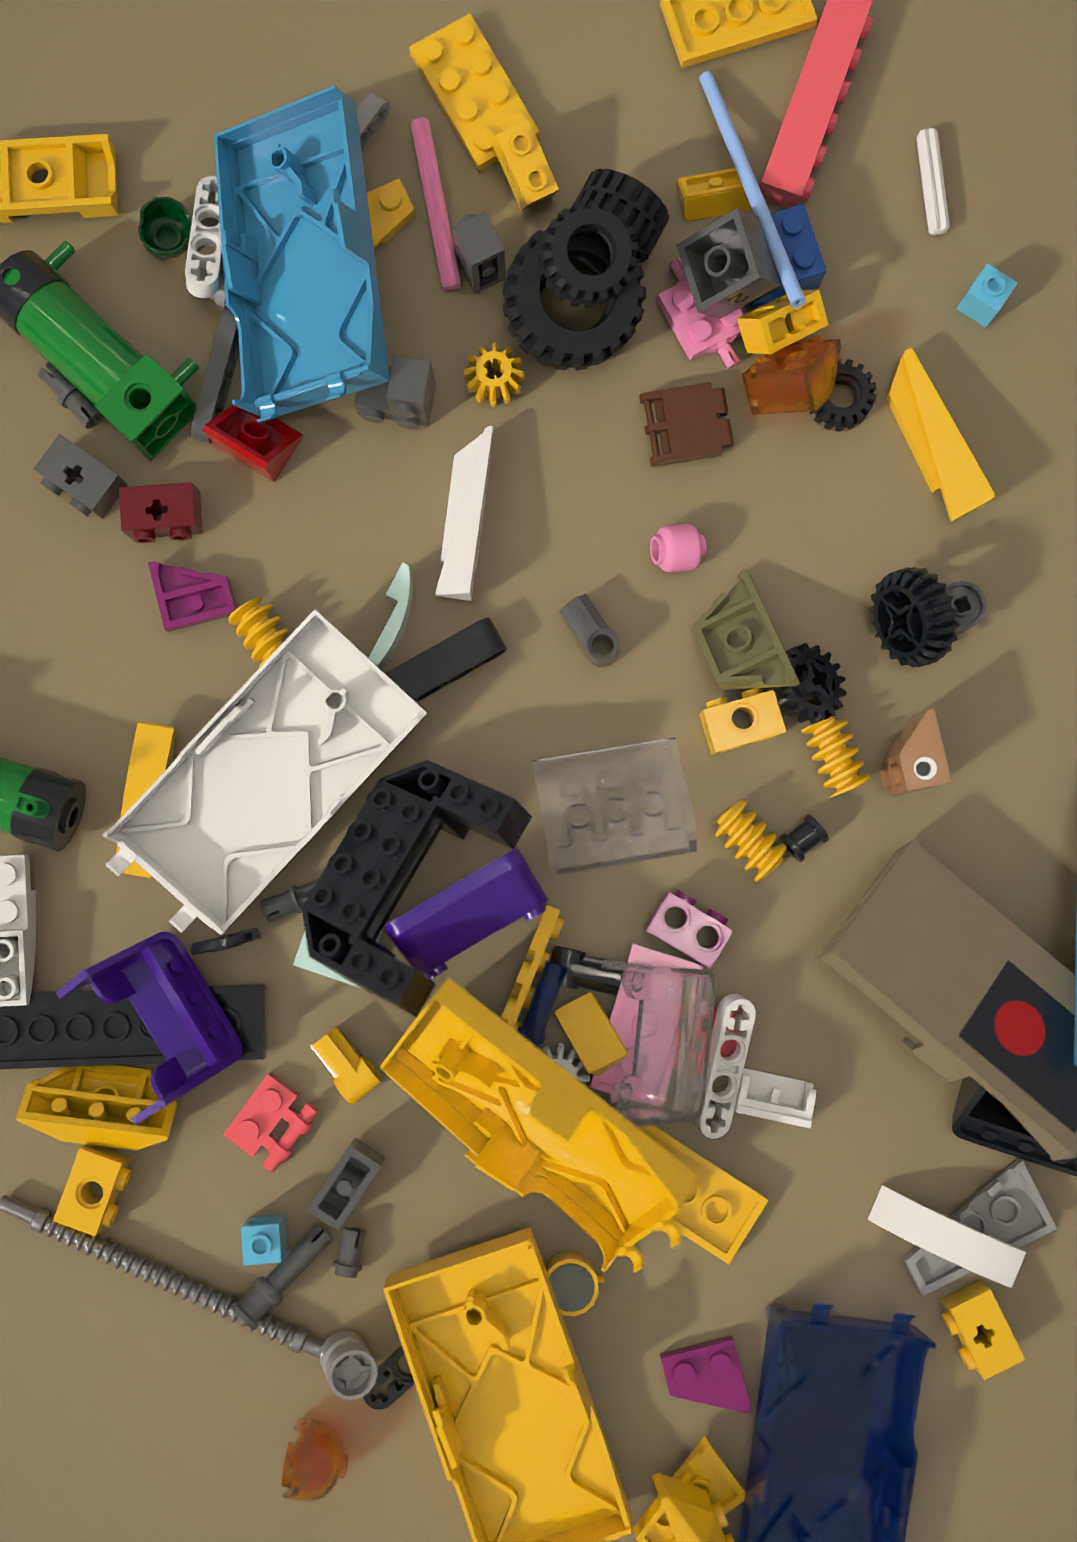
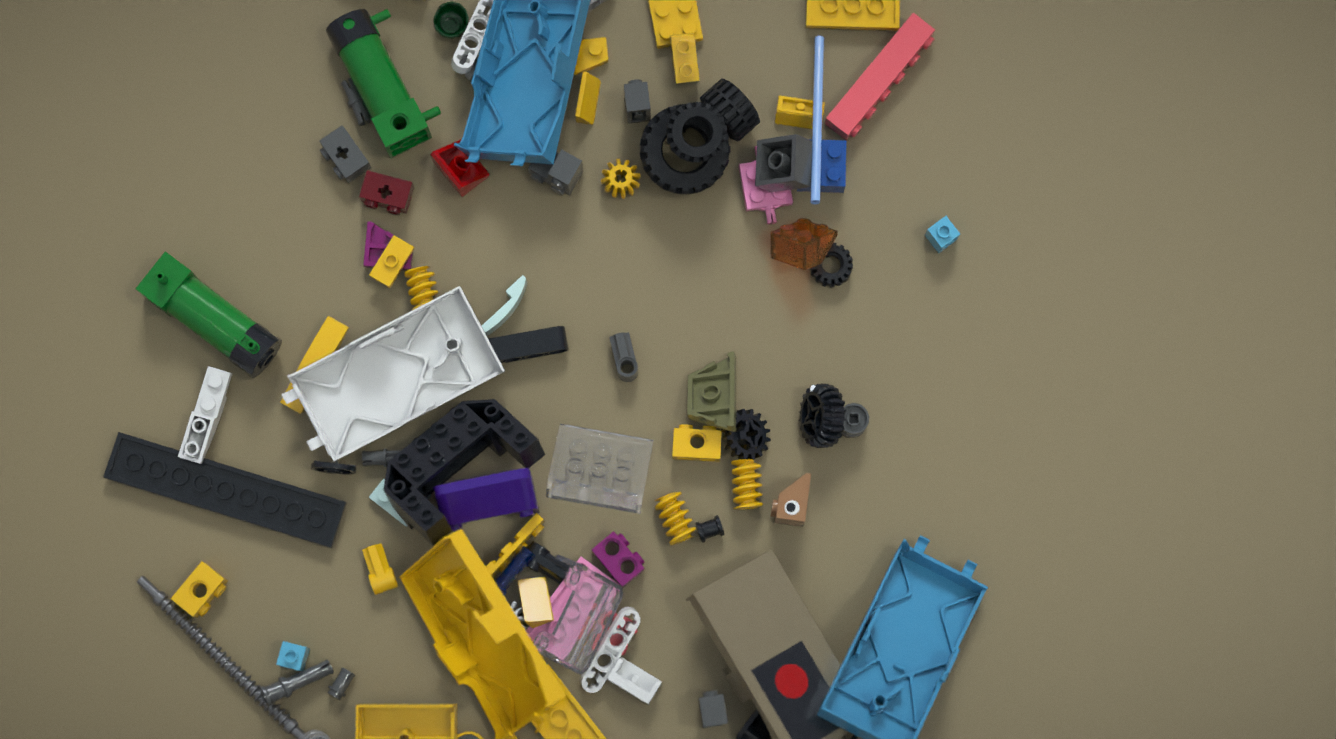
camera: 15 degrees right, 5 degrees down
yellow wedge [16,1065,177,1151] -> none
dark purple windscreen [56,932,242,1125] -> none
dark grey beam [191,306,239,444] -> none
coral plate [223,1072,318,1172] -> none
dark grey brick [307,1138,386,1231] -> none
bright pink axle [411,117,461,291] -> none
white wedge [435,426,494,601] -> none
reddish brown plate [639,382,734,467] -> none
bright pink head [650,523,707,573] -> none
yellow brick [737,290,829,354] -> none
yellow wedge [886,348,995,522] -> none
white axle [916,128,950,235] -> none
none -> yellow plate [369,235,415,288]
none -> yellow slope [575,72,601,125]
none -> dark grey brick [698,690,728,728]

